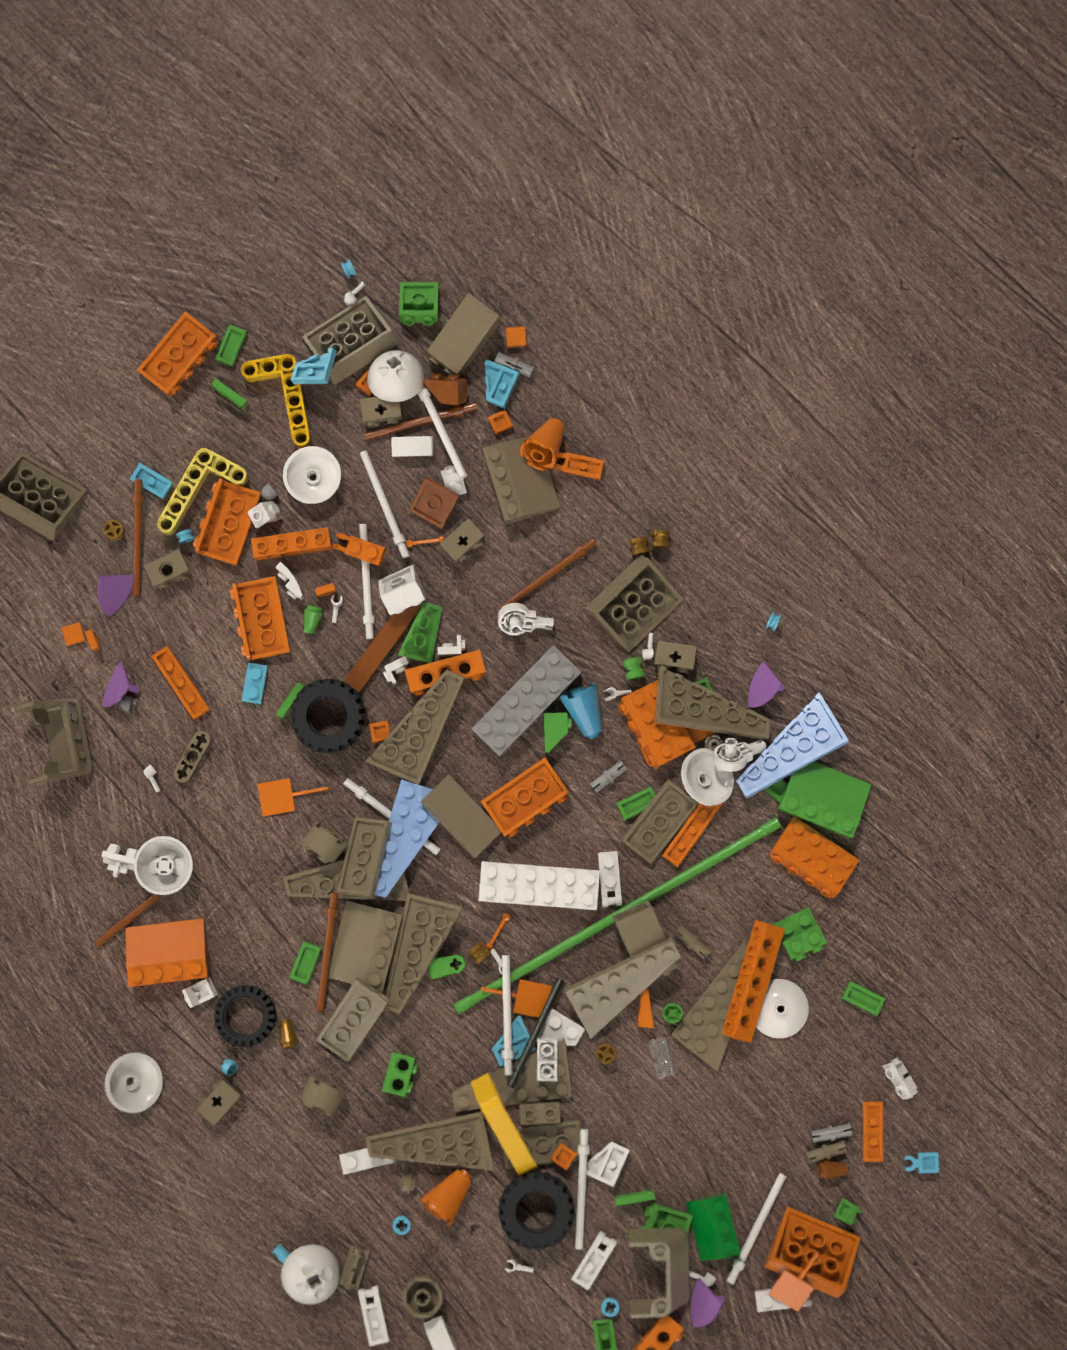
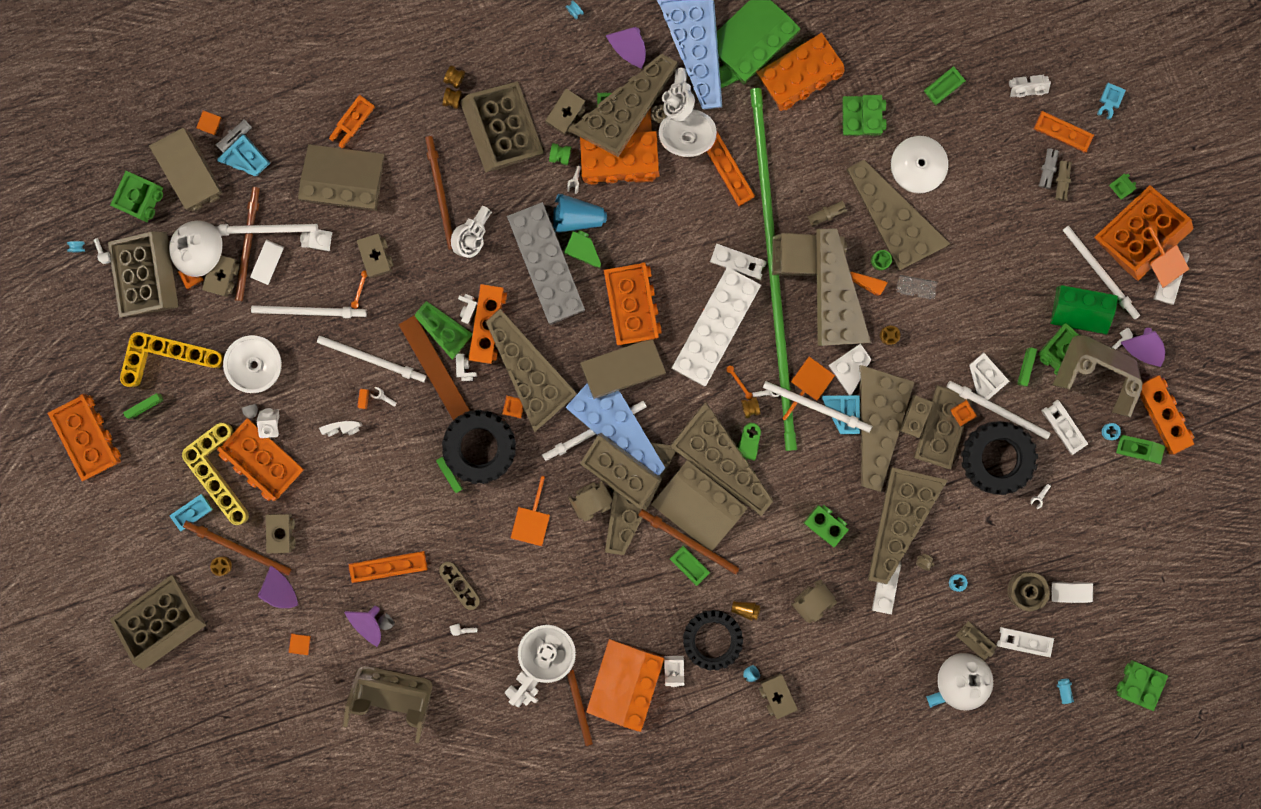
camera: 65 degrees left, 5 degrees up
orange tile [85,629,101,652] -> none
white dish [105,1053,163,1113] -> none
medium azure bush [176,529,195,544] -> none
bright green tile [215,324,248,367] -> none
orange bracket [230,576,291,661] -> none
medium azure plate [242,663,268,705] -> none
orange brick [251,527,333,561] -> none
medium azure wing [291,347,337,384] -> none
bright green cone [303,605,323,634] -> none
dark tan tile [316,977,390,1062] -> none
orange hinge [332,532,387,567] -> none
white slope [378,565,425,615] -> none
dark orange plate [409,477,460,529] -> none
orange cone [419,1169,472,1227] -> none
dark orange slope [424,373,467,405] -> none
yellow beam [470,1073,538,1176] -> none
orange tile [488,409,513,435] -> none
pearl dark grey bar [507,978,564,1088] -> none
orange cone [520,418,565,471] -> none
white slope [537,1038,557,1081] -> none
light grey pin [590,760,628,793] -> none
bright green tile [616,787,655,821] -> none
dark tan tile [620,779,699,865] -> none
white hand [642,633,654,661] -> none
orange brick [721,920,785,1043] -> none
dark orange cone [817,1160,848,1180] -> none

